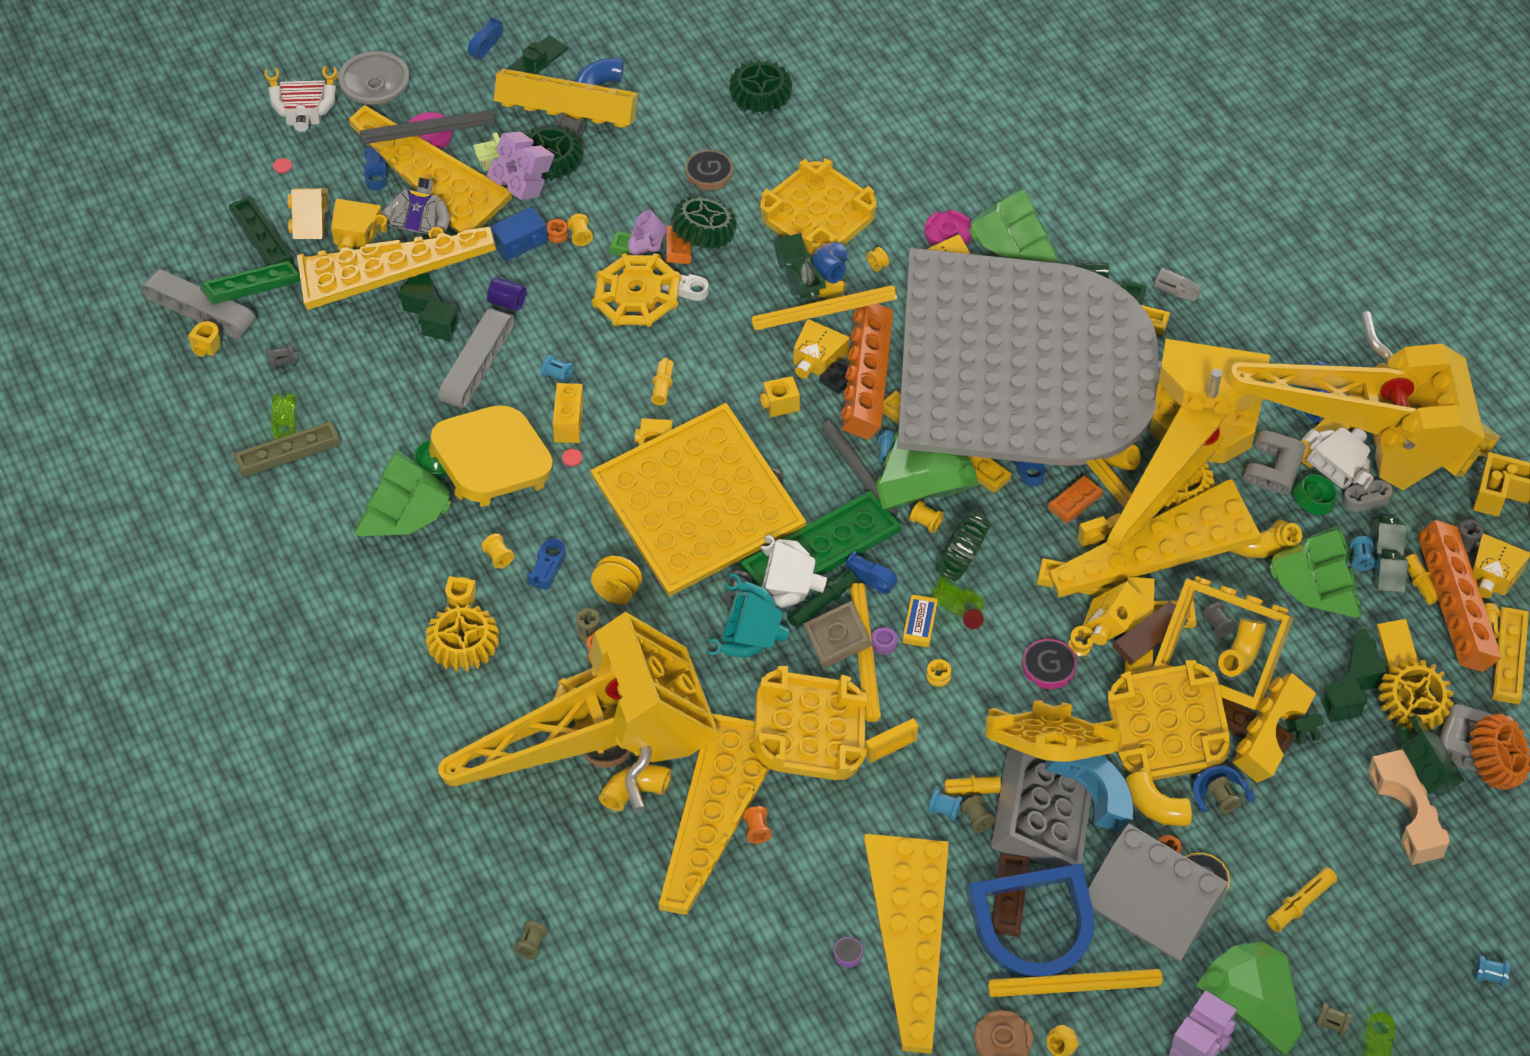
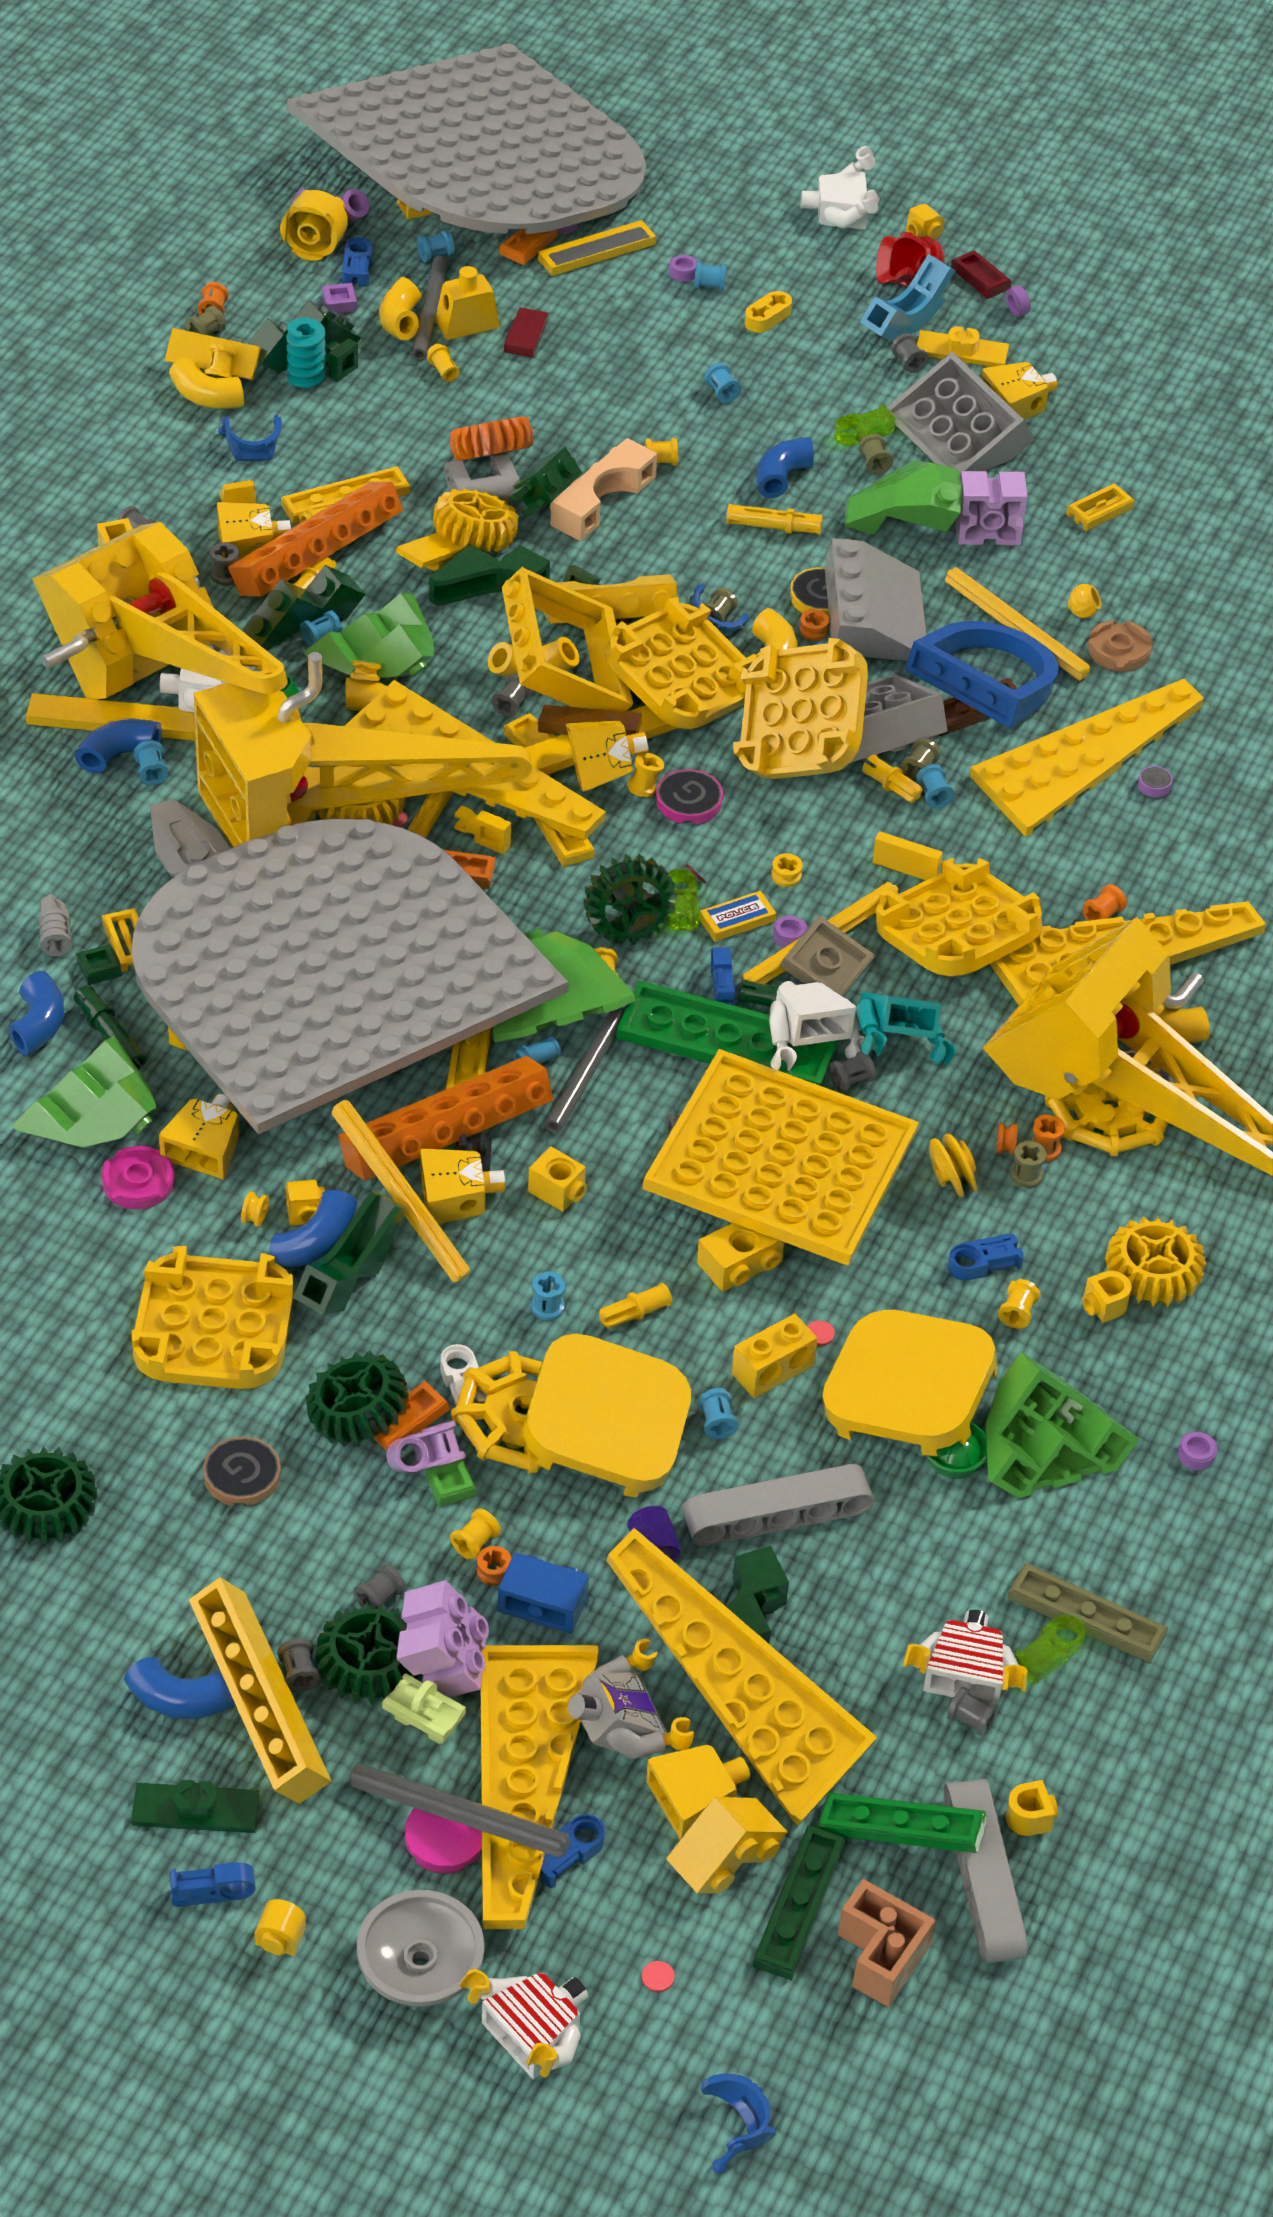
camera: 130 degrees left, 5 degrees down
none -> blue cylinder [9,971,64,1056]
none -> yellow plate [254,1899,306,1956]
none -> yellow plate [286,1179,325,1226]
none -> dark grey bush [353,1564,406,1609]
none -> yellow tile [521,1333,691,1498]
none -> dark azure bush [531,1271,566,1321]
none -> yellow bush [644,438,678,466]
none -> blue helmet [701,2073,776,2174]
none -> blue cylinder [756,437,814,498]
none -> nougat brick [838,1879,936,2007]
none -> torso [902,1609,1028,1704]
none -> medium lavender tile [1177,1432,1217,1470]

